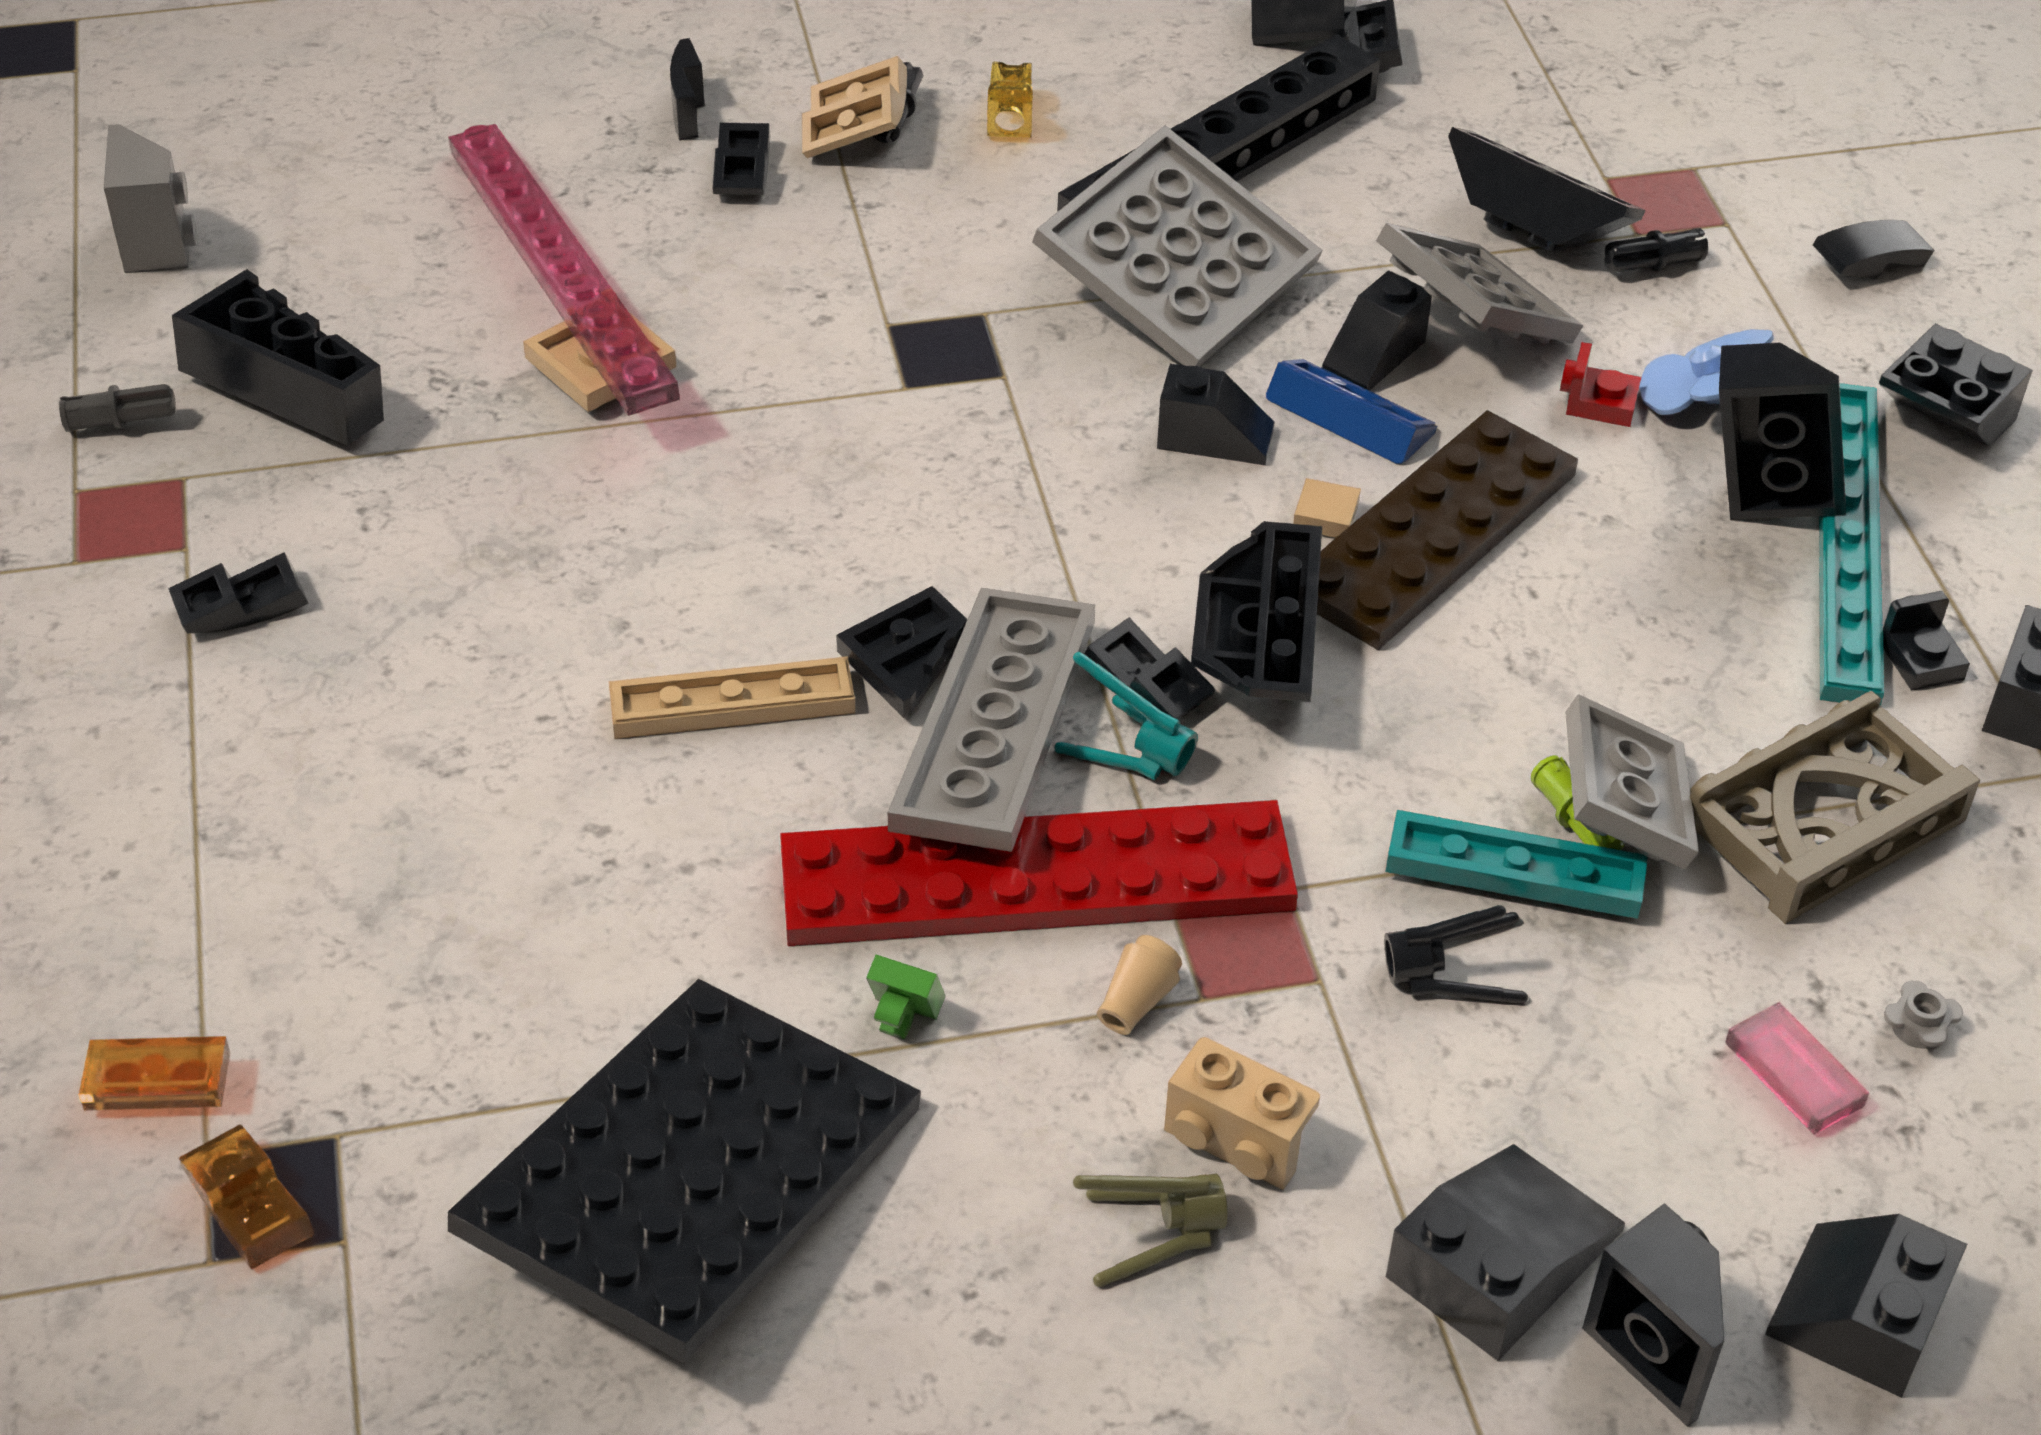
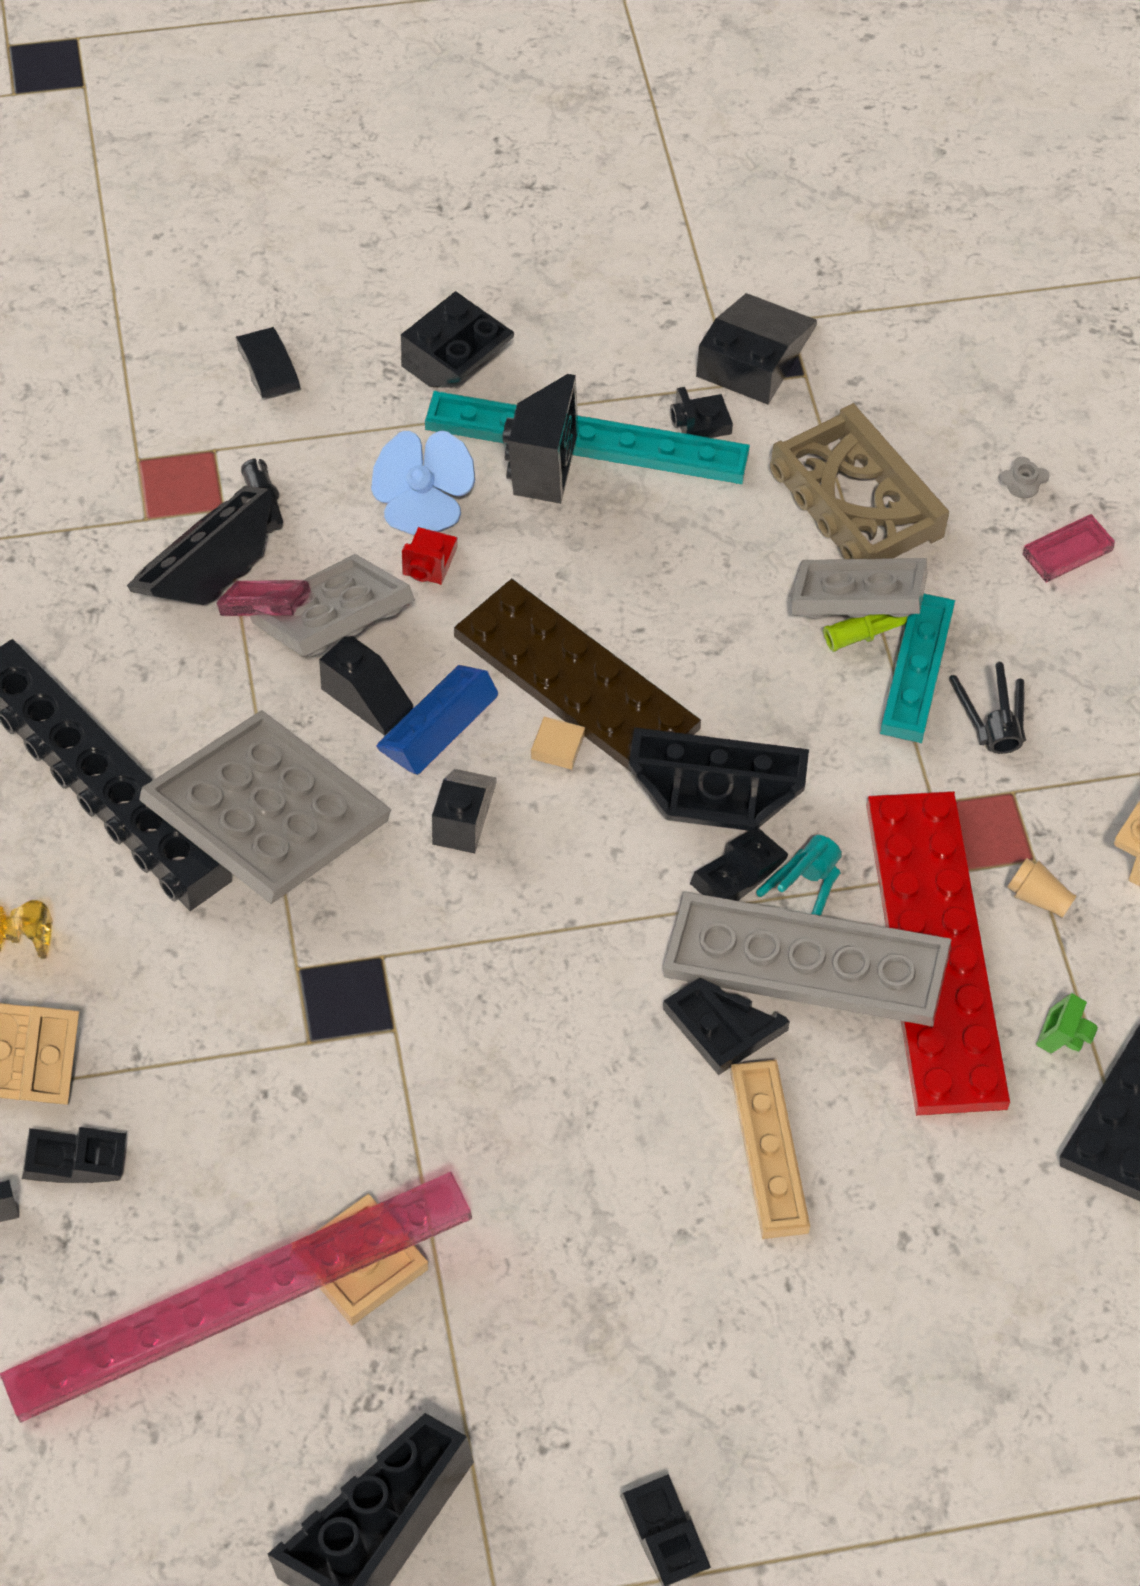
camera: 90 degrees left, 10 degrees up
none -> clear pink tile [216,580,311,616]

